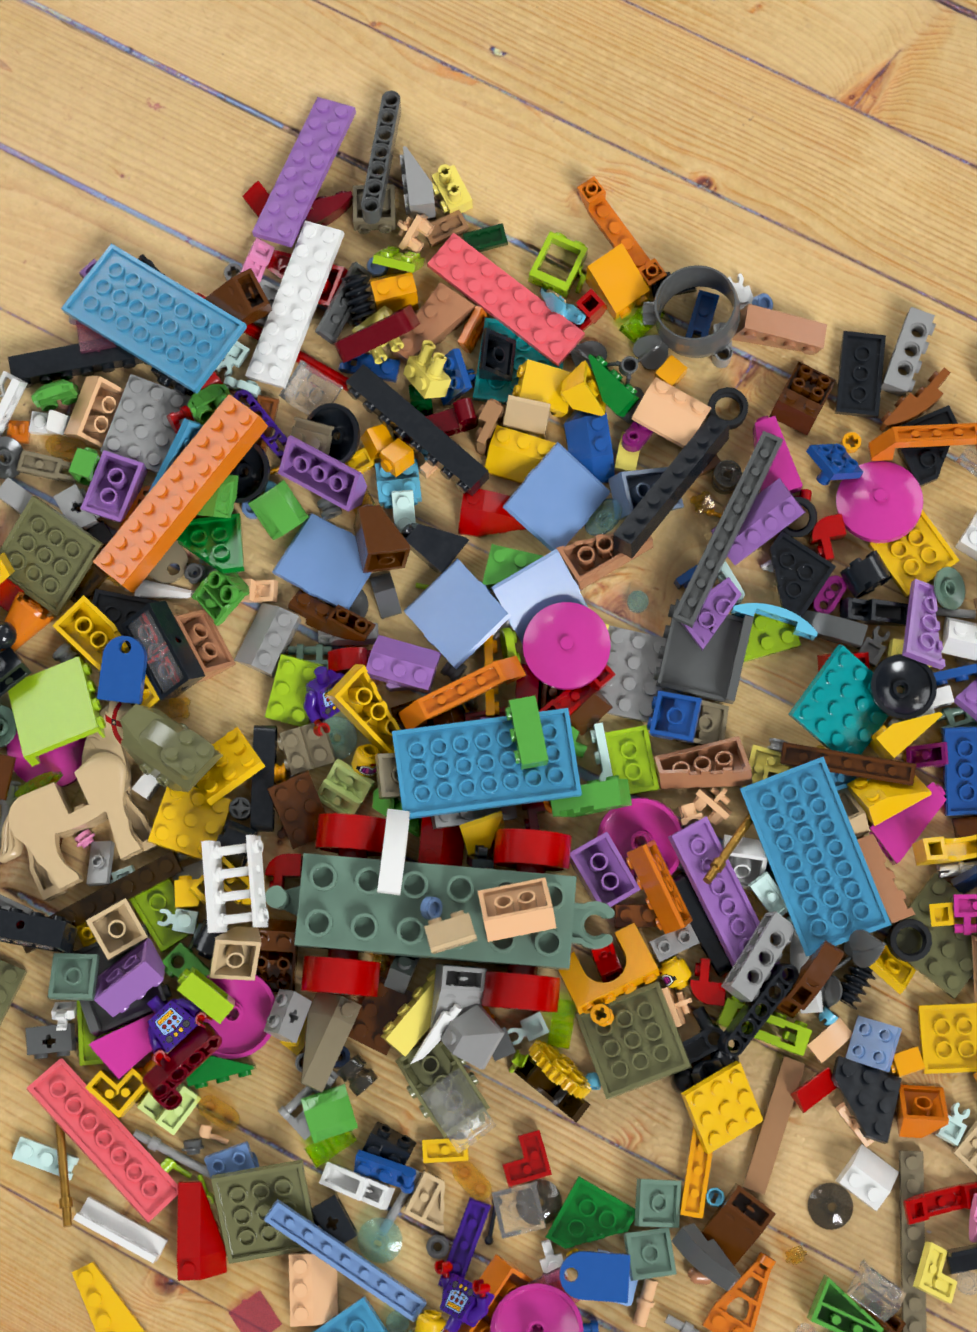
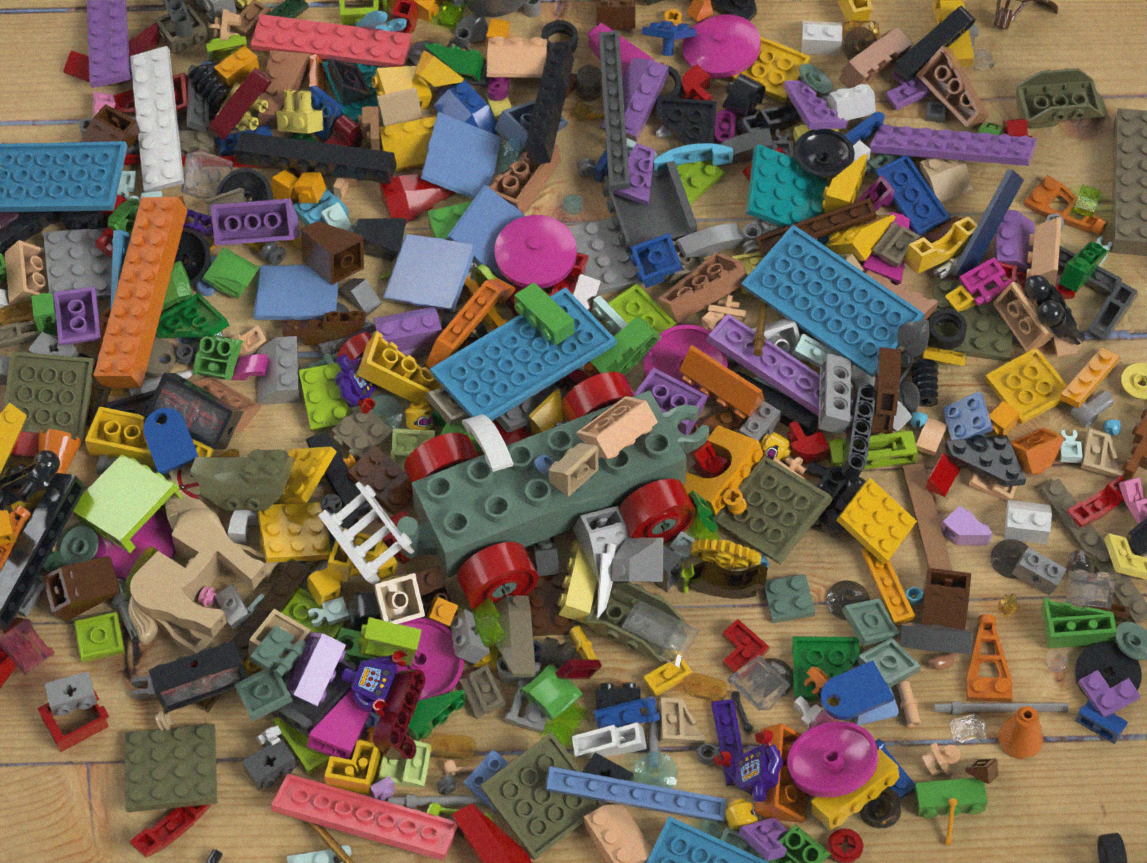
camera: 30 degrees left, 20 degrees down
none -> dark tan plate [178,119,217,156]
none -> dark pink slope [231,354,268,380]
none -> sand green plate [250,625,307,677]
none -> lavender plate [370,776,395,801]
none -> light orange brick [426,597,458,626]
none -> dark tan plate [459,664,506,719]
none -> clear neon green slope [473,598,505,648]
none -> dark red tile [555,659,602,679]
none -> yellow axle [569,626,598,660]
none -> light grey bush [577,158,595,177]
none -> light grey slope [676,223,744,258]
none -> green slope [690,490,719,533]
none -> light grey piece [741,218,780,246]
none -> sand green plate [763,574,815,624]
none -> orange tile [804,666,830,695]
none -> clear smoke dish [826,580,870,620]
none -> dark tan plate [872,222,920,268]
none -> lavender slope [941,506,992,545]
none -> light grey brick [1012,547,1066,595]
none -> clear smoke head [1066,550,1095,582]

